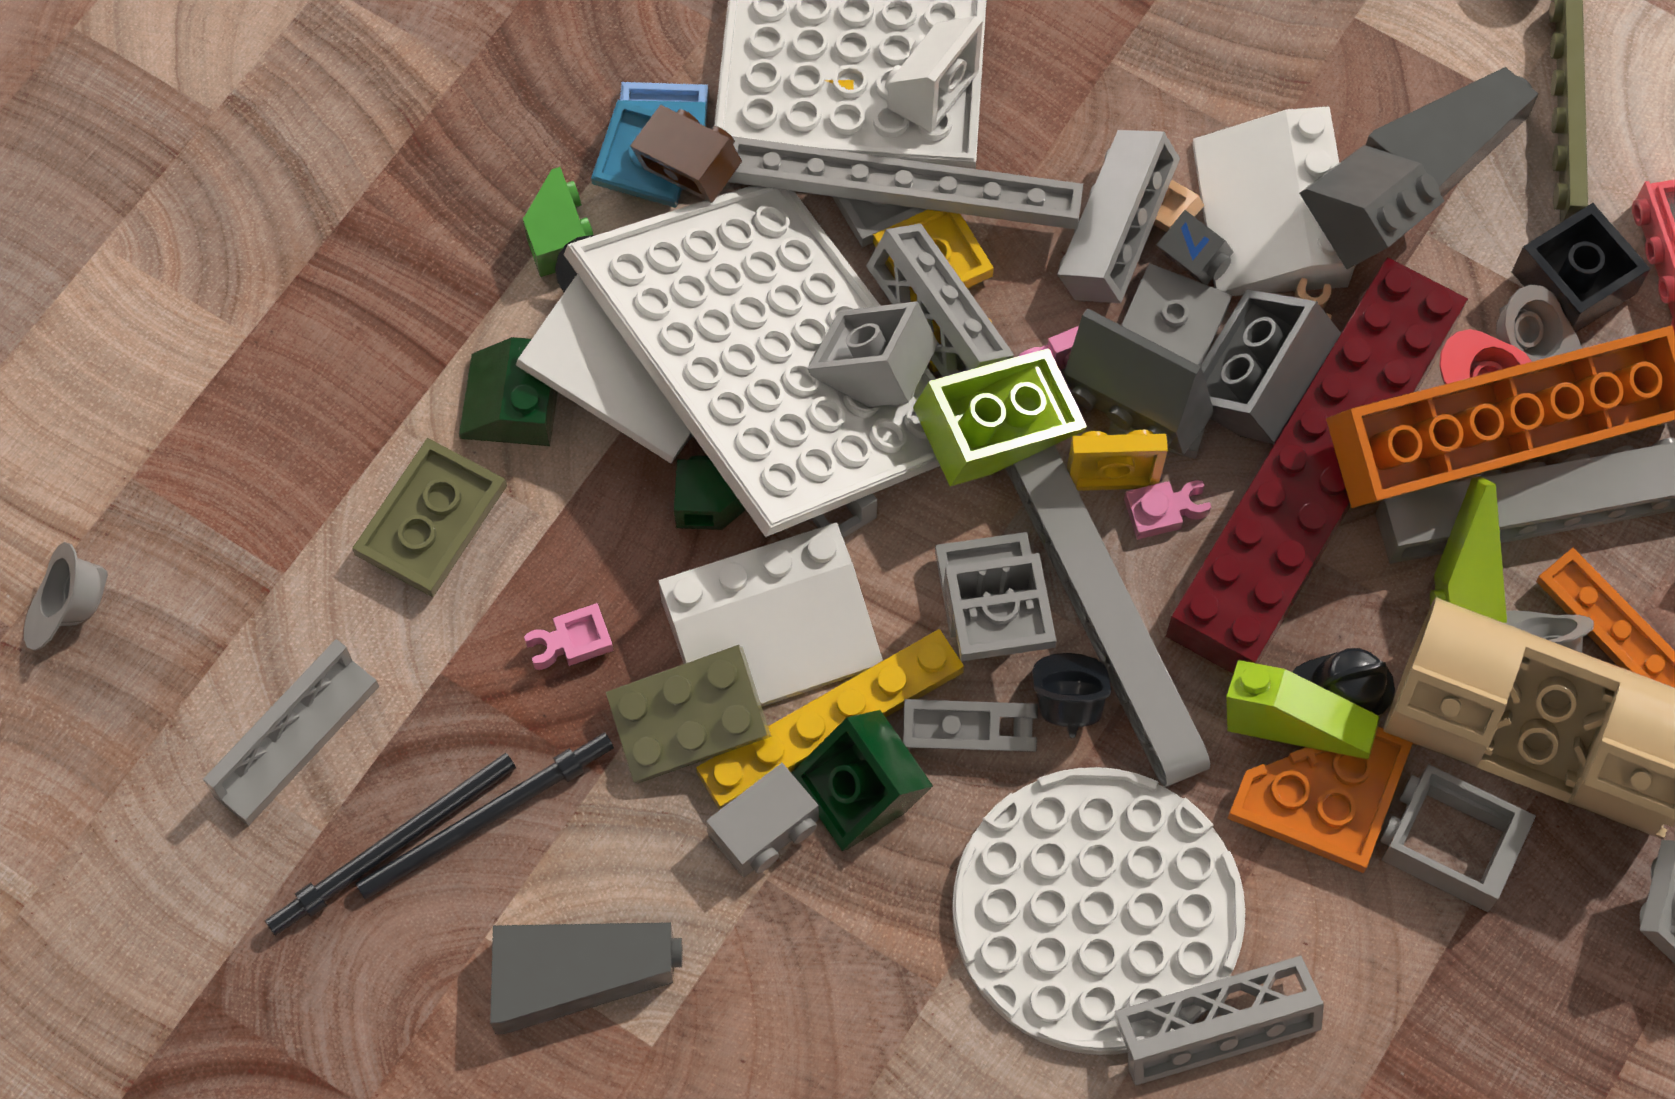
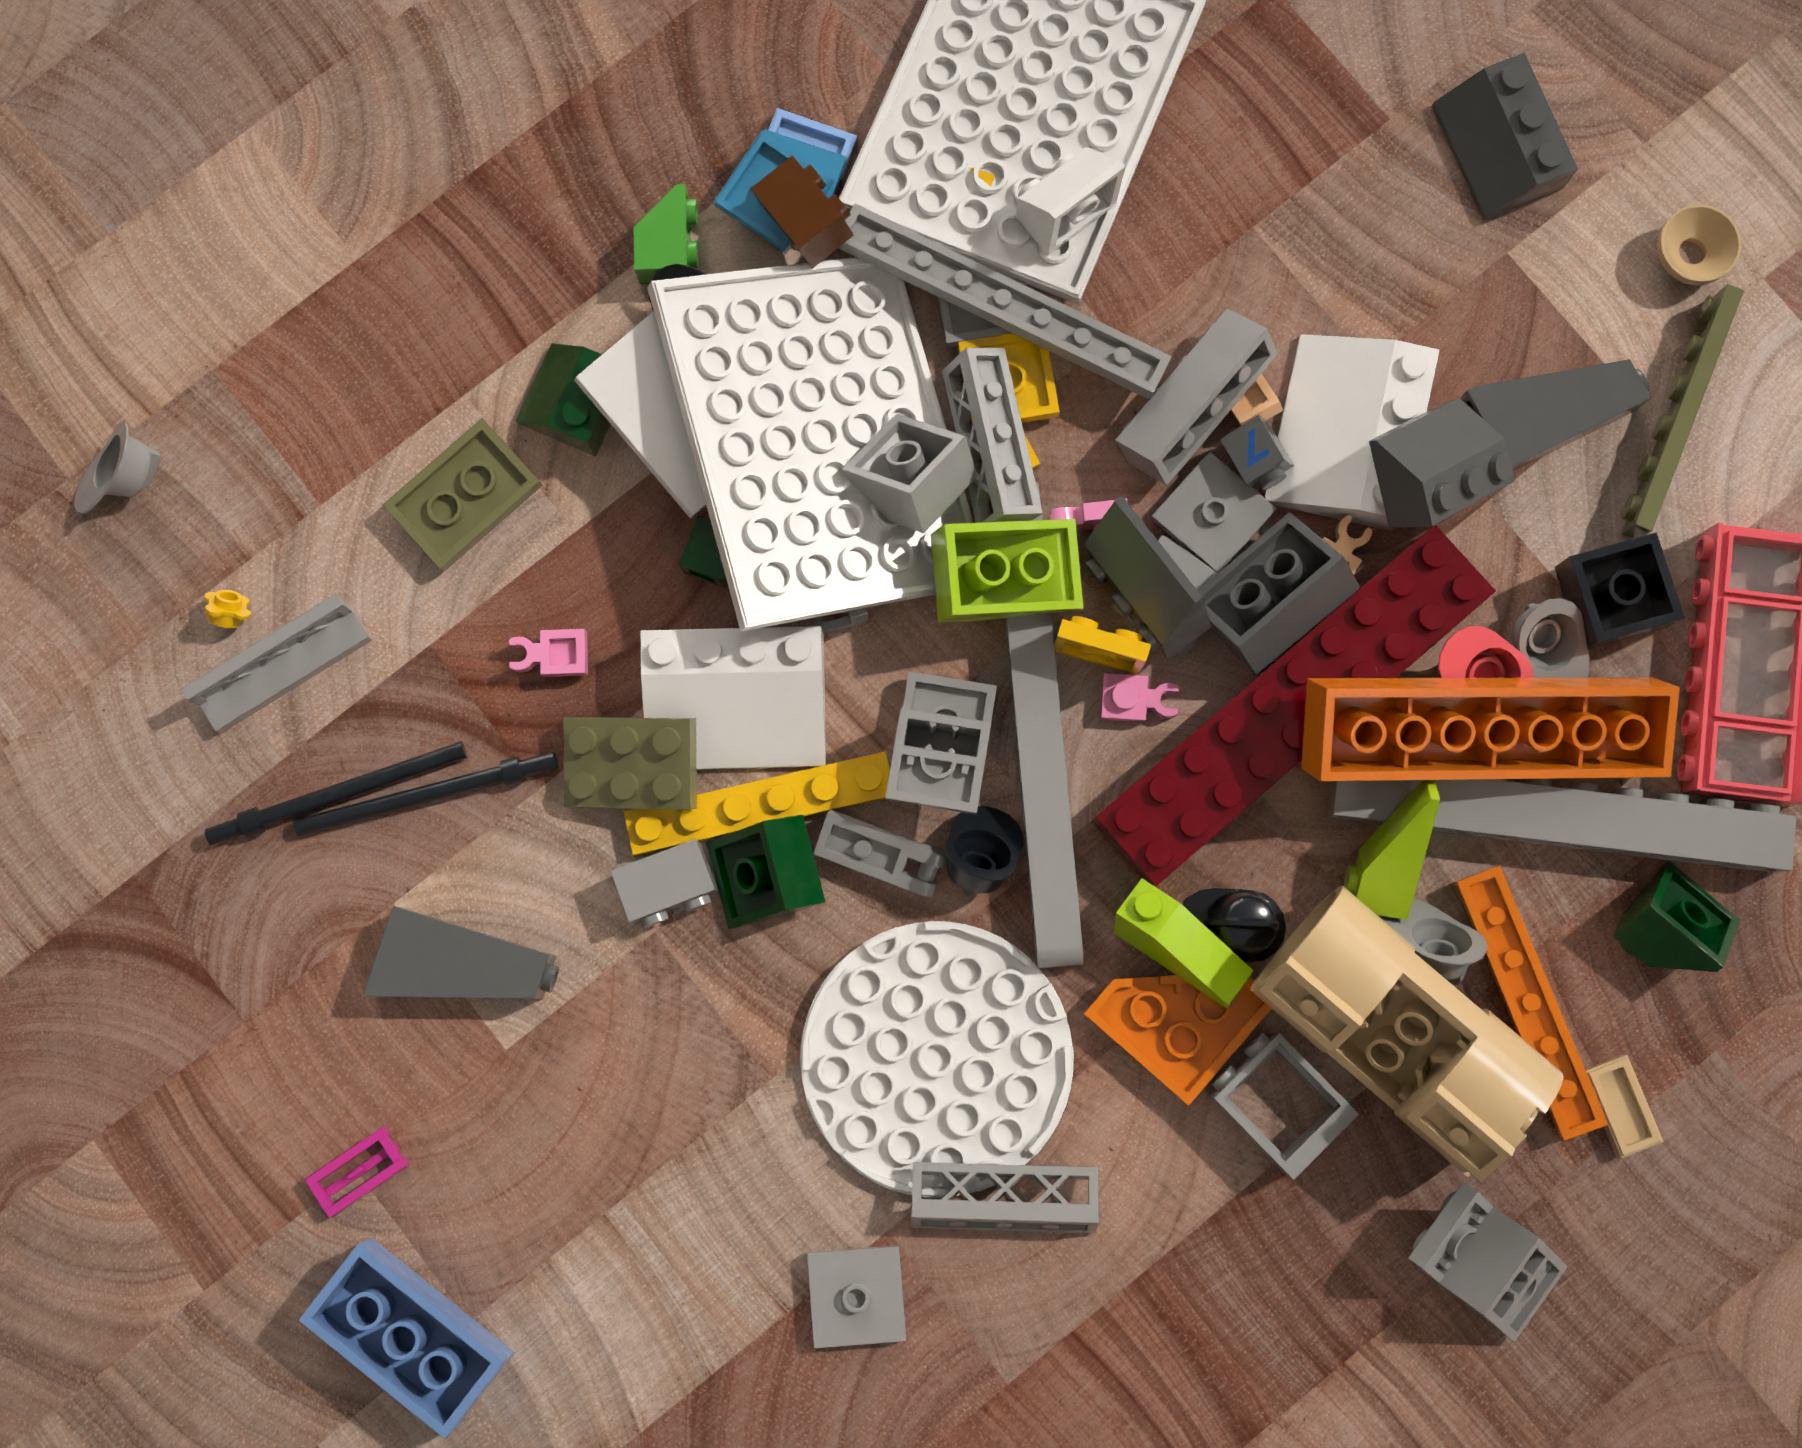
camera: 25 degrees right, 15 degrees up
none -> yellow plate [204,590,251,628]

